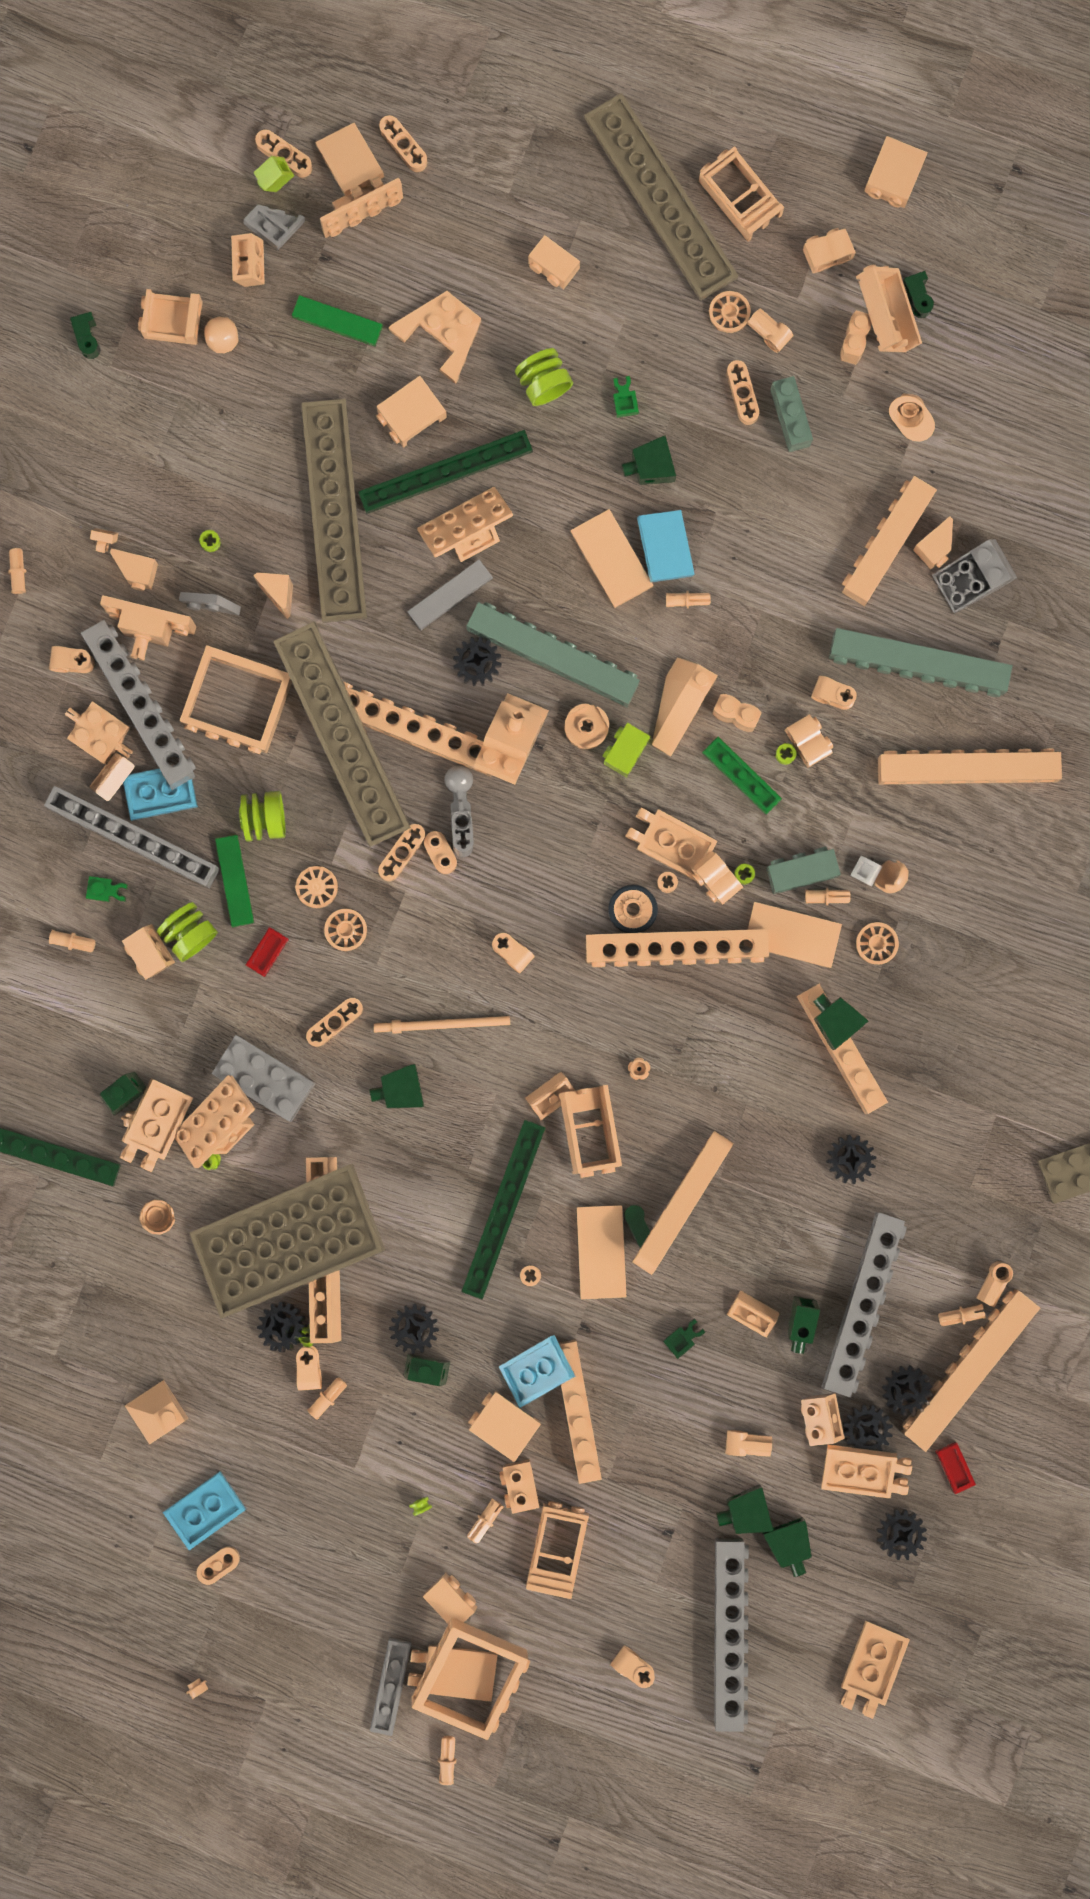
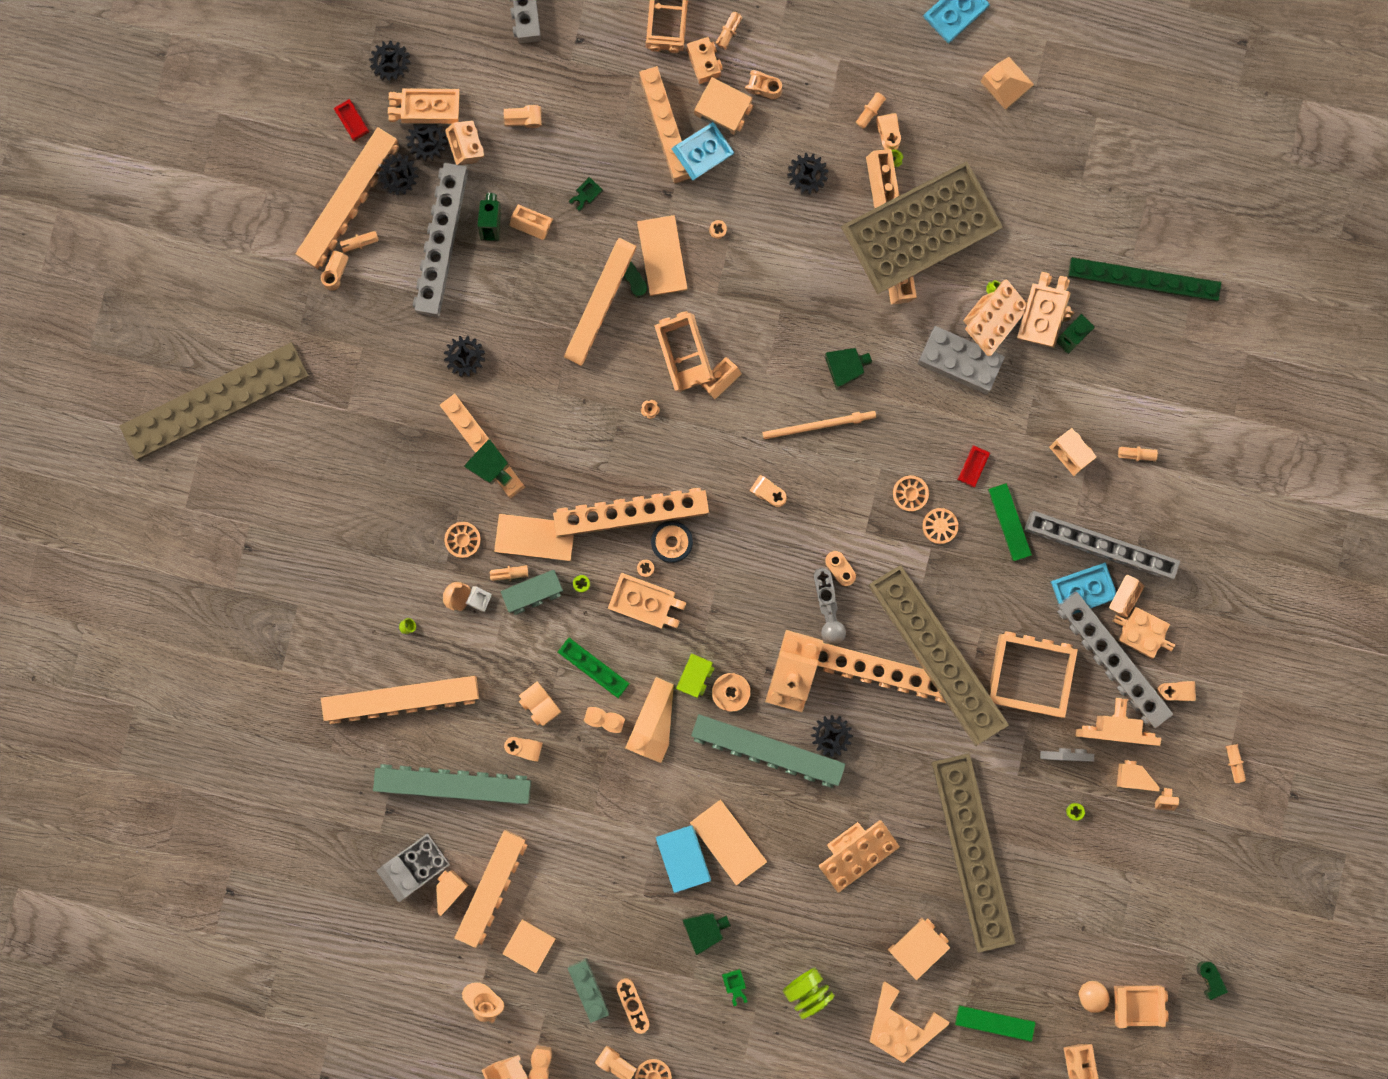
camera: 175 degrees right, 0 degrees up
green plate [86,876,128,902] -> none
light nougat hair [140,1199,175,1235] -> none
lime wheel [156,902,218,962] -> none
lime wheel [239,791,286,842] -> none
light nougat slope [253,573,293,619] -> none
black gear [257,1302,307,1352] -> none
light nougat beam [306,998,363,1047] -> none
dark green plate [358,430,533,514] -> none
light nougat beam [378,824,426,882] -> none
dark green torso [404,1353,451,1386] -> none
light grey tile [407,560,493,630] -> none
lime bush [409,1496,432,1516] -> none
dark green plate [461,1120,546,1300] -> none
light nougat axle [666,590,711,609] -> none
light nougat brick [691,851,743,905] -> none
dark green torso [716,1485,773,1534] -> none
dark green torso [762,1517,812,1577] -> none
lime bush [775,743,796,765] -> none
none -> lime hinge [399,618,416,634]
none -> light nougat tile [503,919,556,973]
none -> light nougat piece [745,70,782,99]

